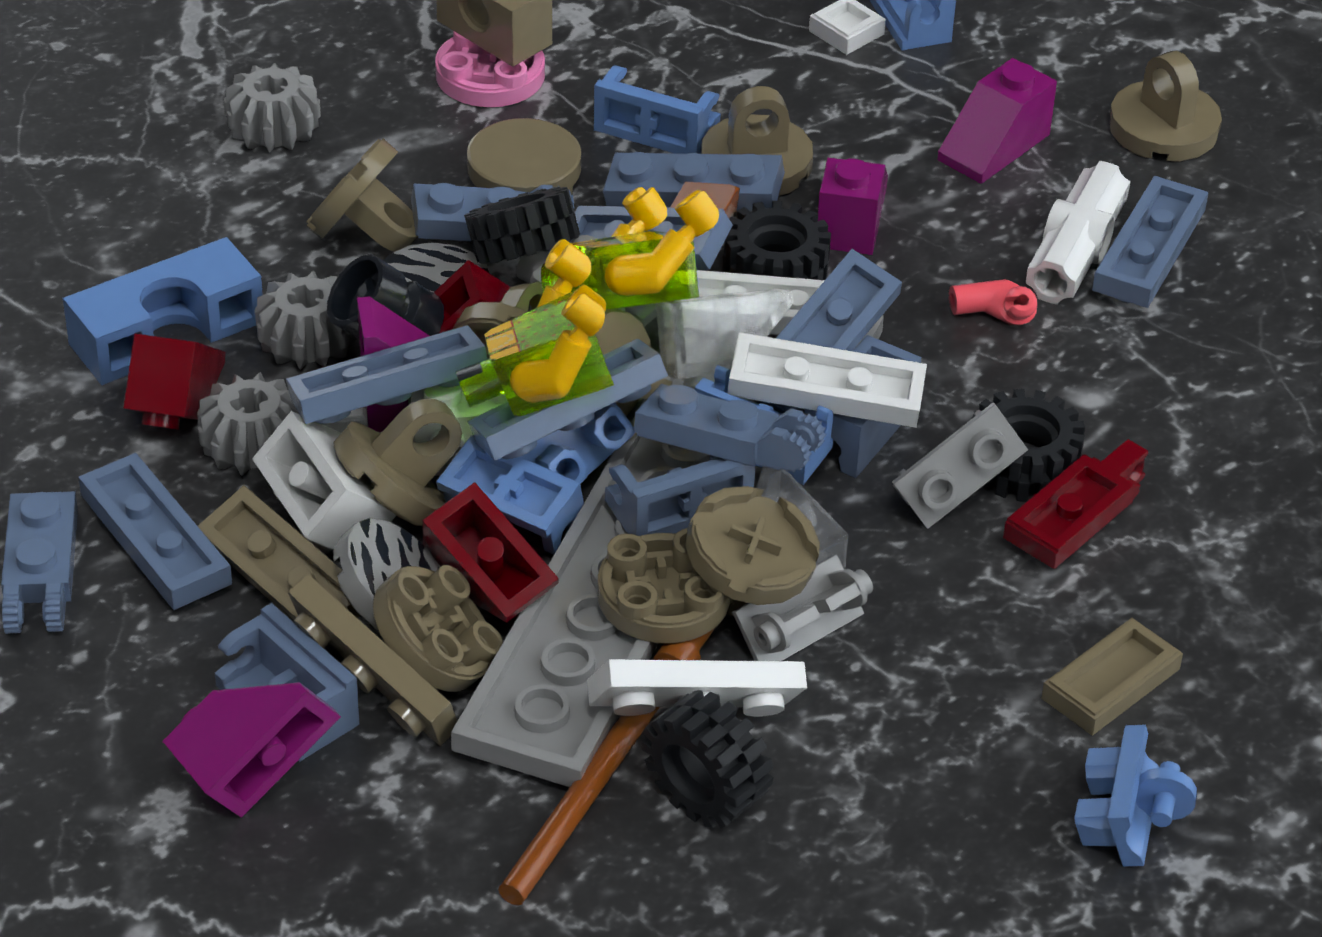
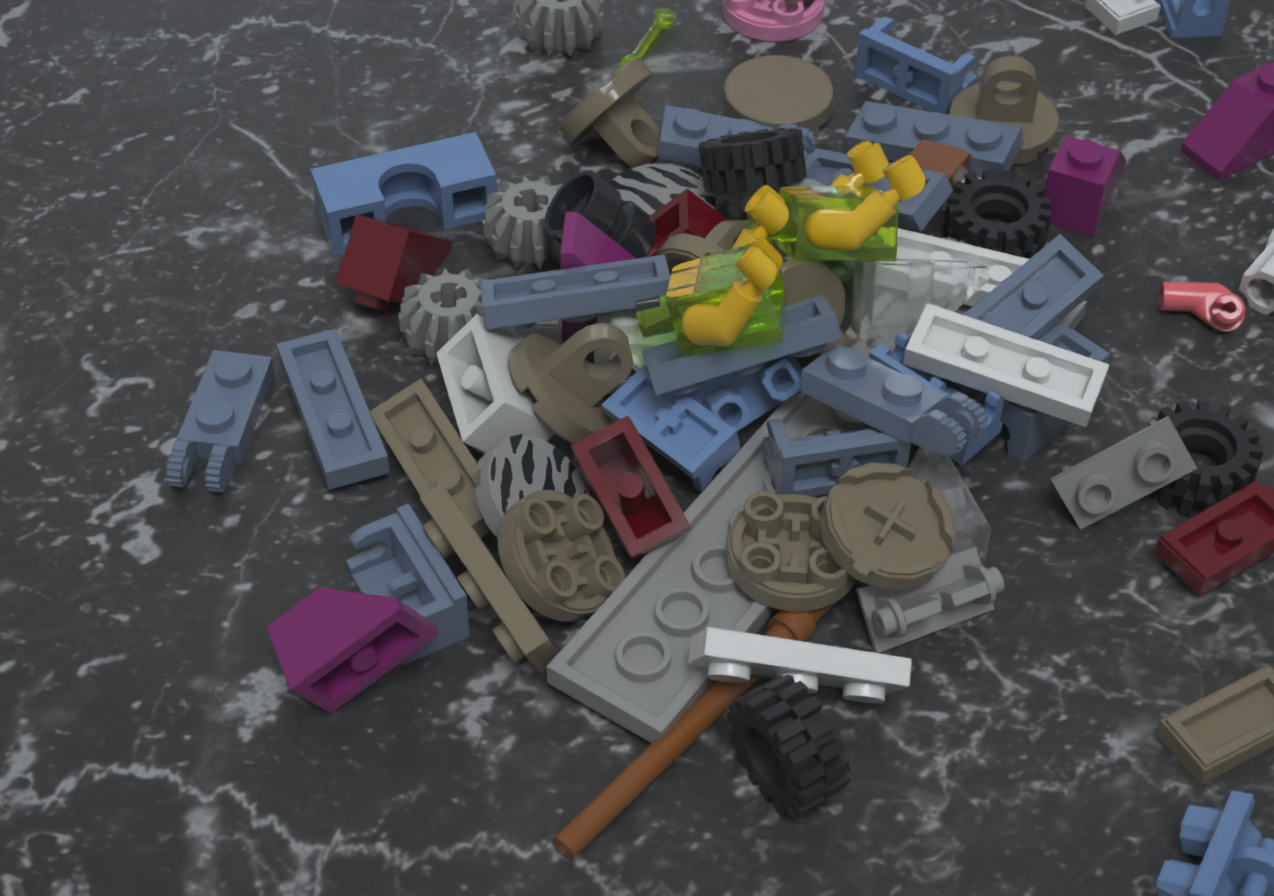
camera: 15 degrees right, 5 degrees up
none -> clear neon green hinge [620,8,674,68]

